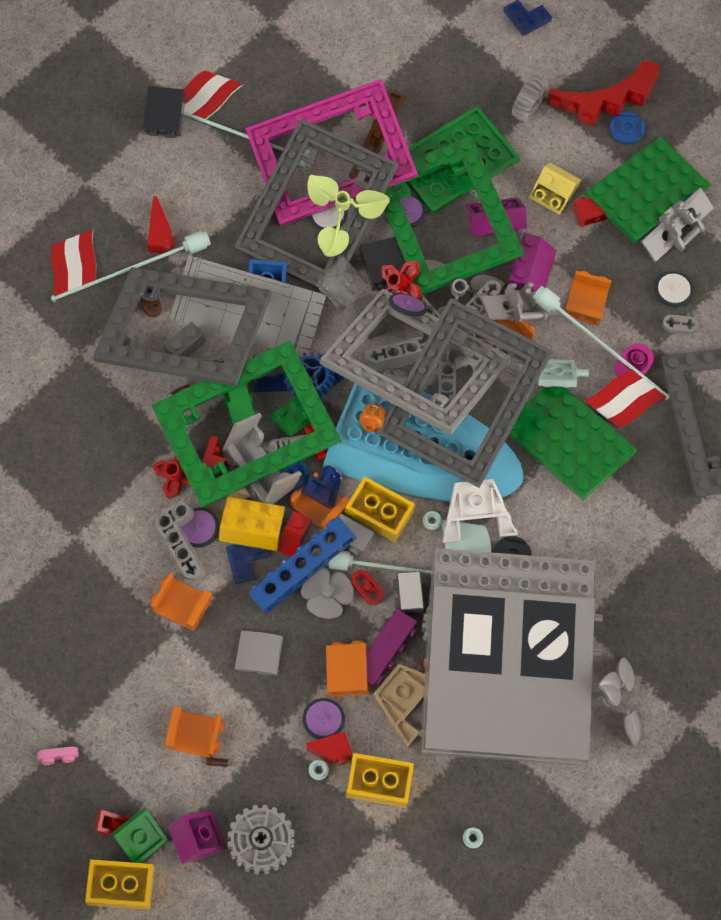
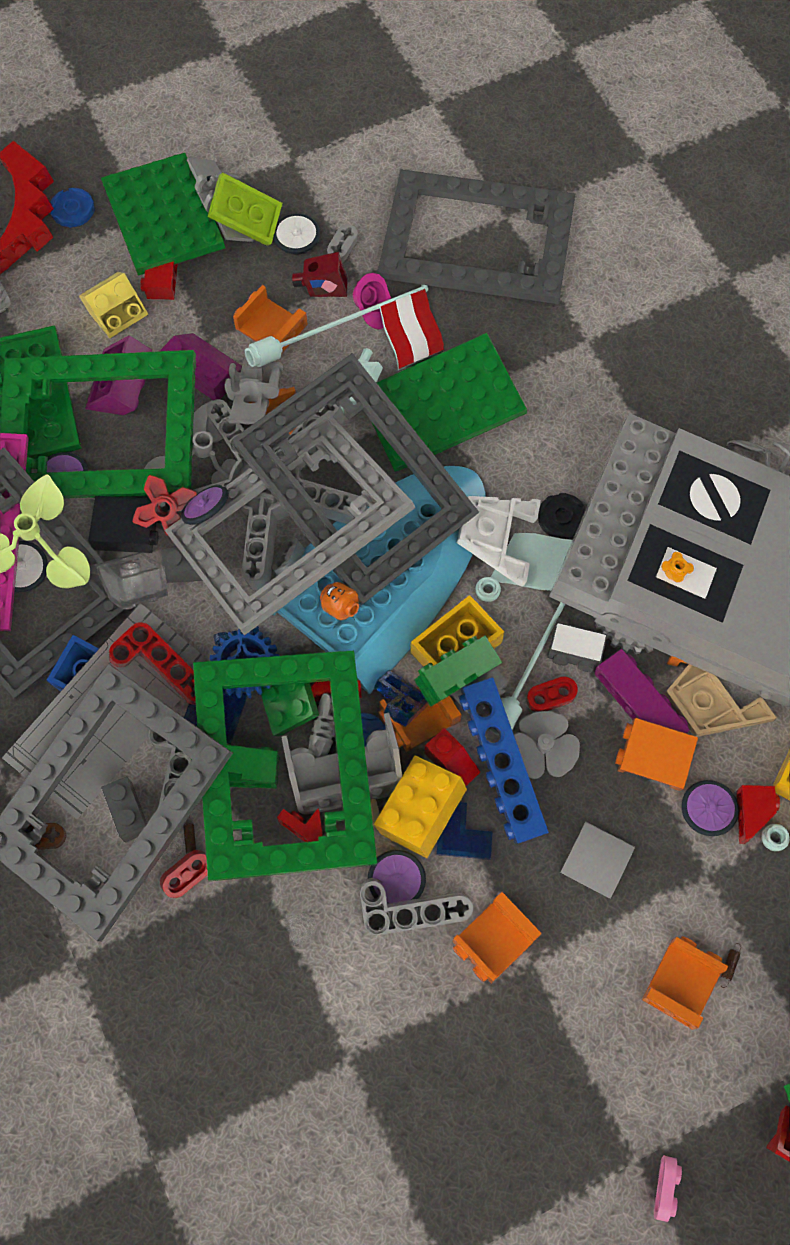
camera: 65 degrees left, 0 degrees up
red plant [153,455,191,499] -> none
none -> red beam [109,622,196,705]
none -> red plate [160,850,208,898]
none -> lime plate [207,172,282,246]
none -> dark red torso [292,252,348,297]
none -> green wedge [414,635,503,707]
none -> light orange plate [661,552,694,583]

